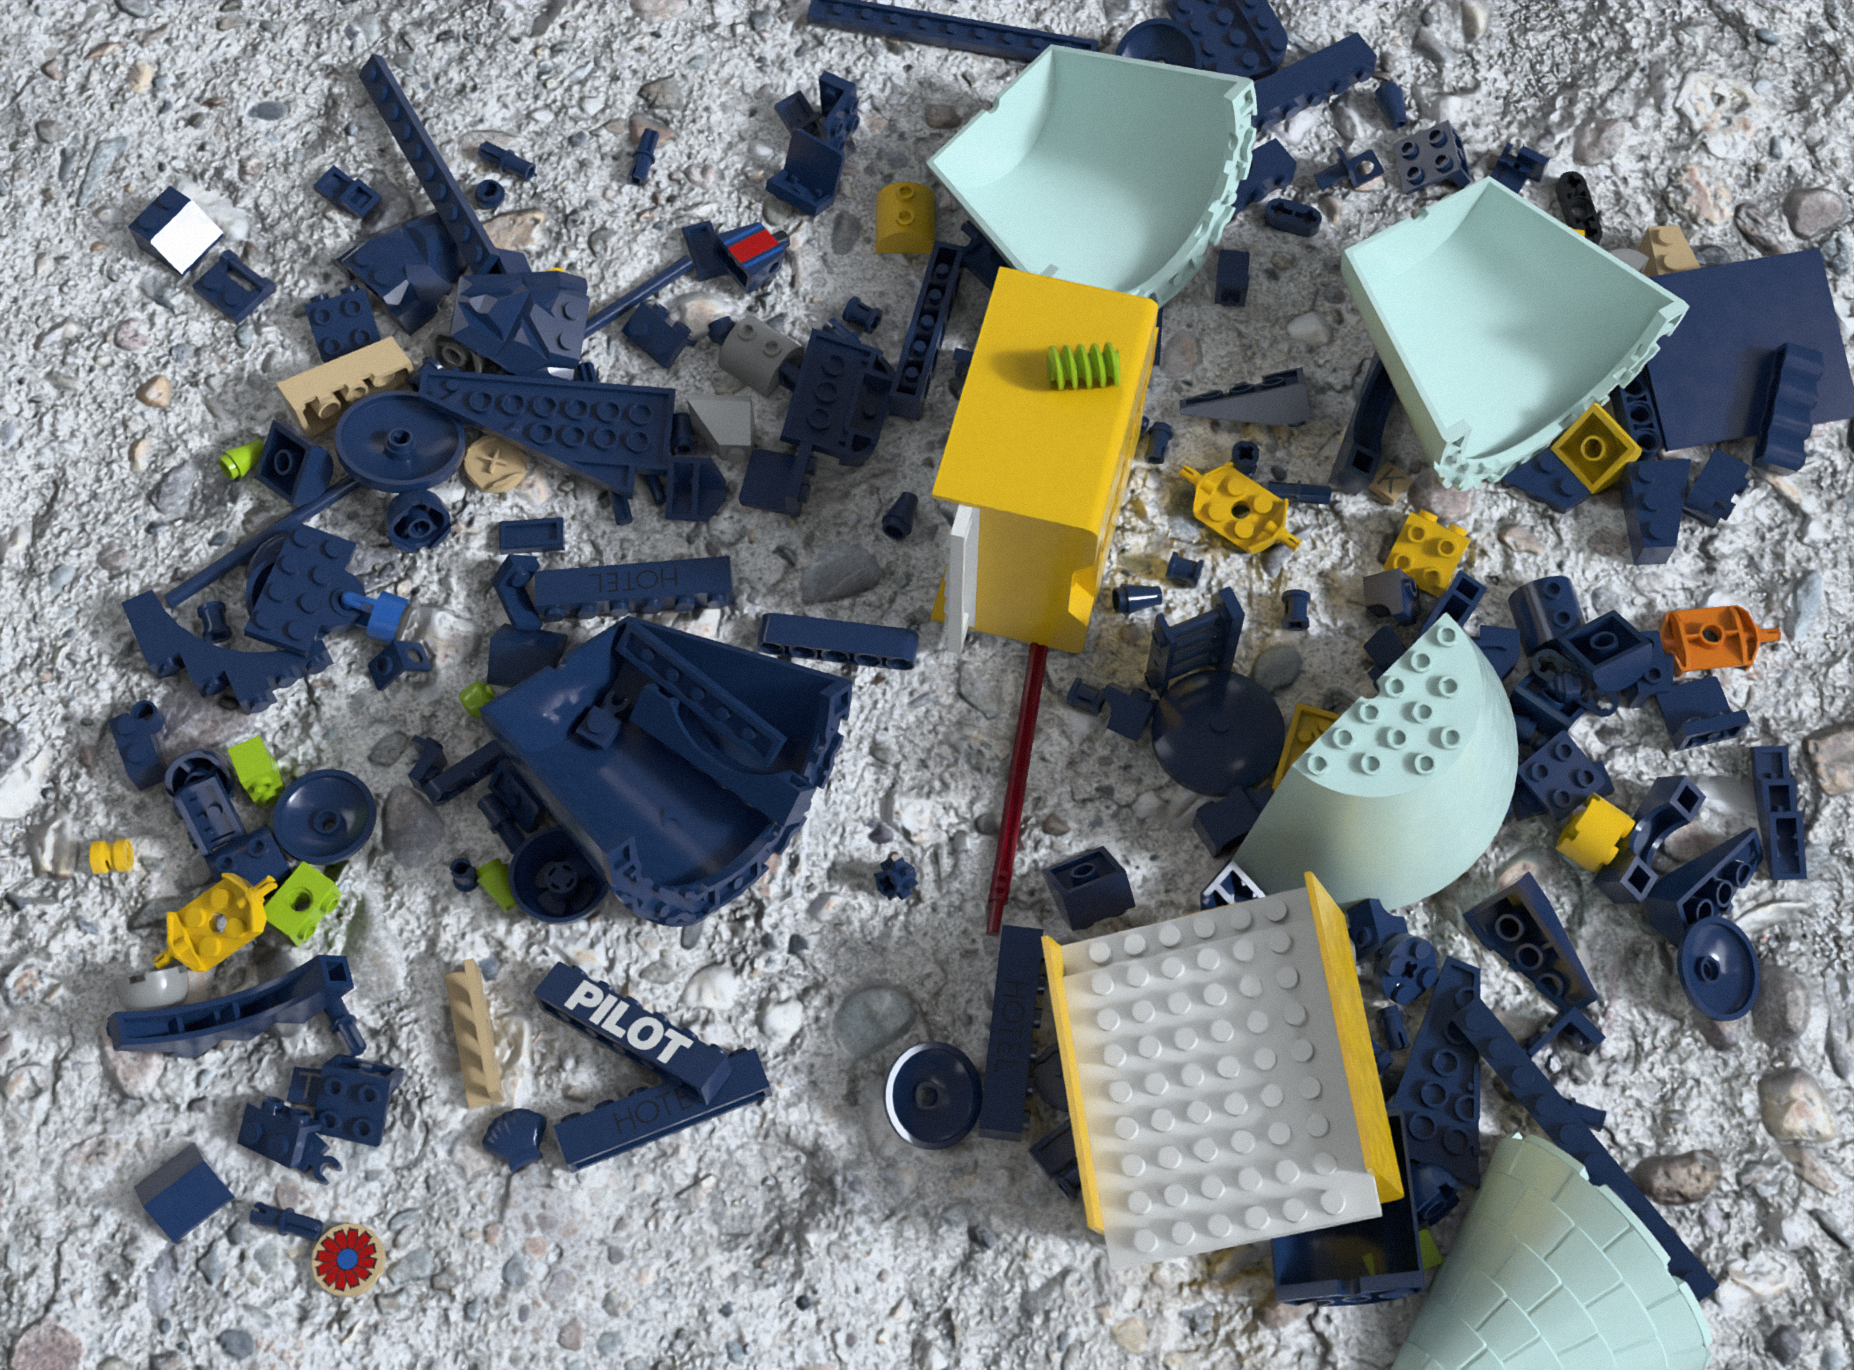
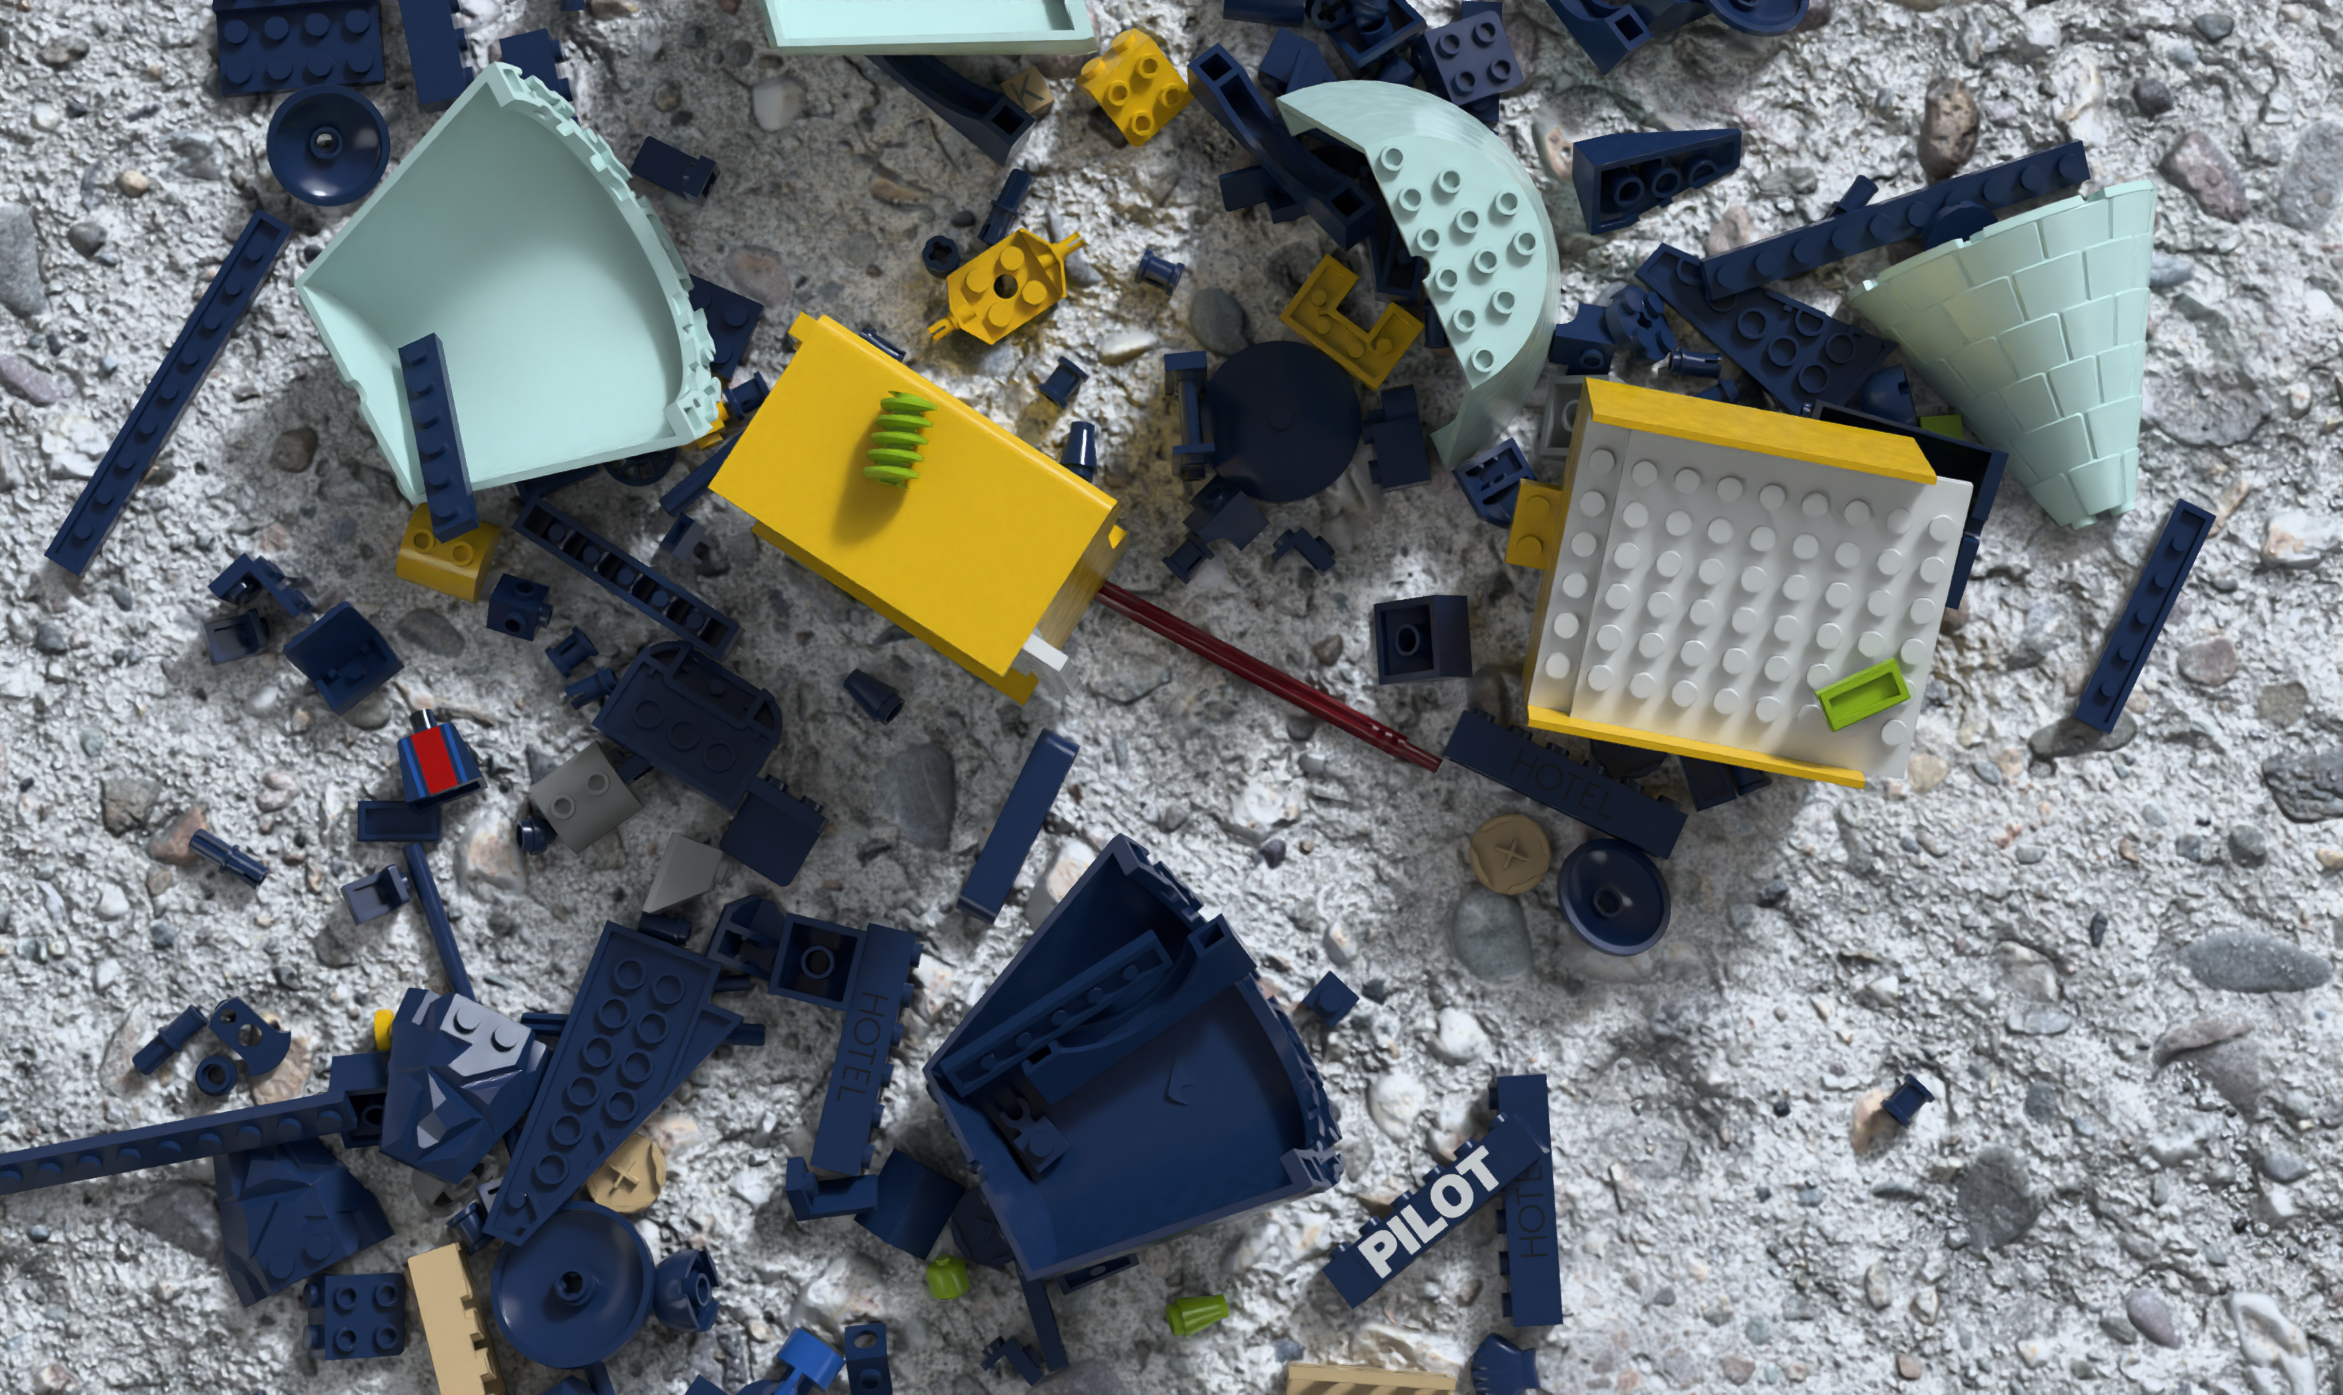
camera: 75 degrees left, 20 degrees up
dark blue slope [314,165,381,219] -> none
dark blue pin [450,858,479,893] -> none
dark blue axle [477,793,526,855] -> none
dark blue tile [499,517,565,555] -> none
dark blue piece [508,826,609,925] -> none
dark blue bracket [621,301,697,369] -> none
dark blue gear [874,857,918,901] -> none
dark blue wedge [1180,367,1312,427] -> none
dark blue beam [1264,198,1322,238] -> none
dark blue brick [1363,568,1421,627] -> none
dark blue bracket [1522,1007,1606,1059] -> none
yellow brick [1555,792,1635,874] -> none
none -> dark blue piece [209,996,291,1076]
none -> dark blue bracket [340,864,411,926]
none -> dark blue plate [398,332,479,544]
none -> dark blue brick [486,573,554,642]
none -> dark blue brick [767,912,869,1013]
none -> dark blue bracket [1272,527,1336,577]
none -> dark blue plate [1302,970,1360,1028]
none -> tan tile [1468,813,1551,895]
none -> lime tile [1814,657,1911,733]

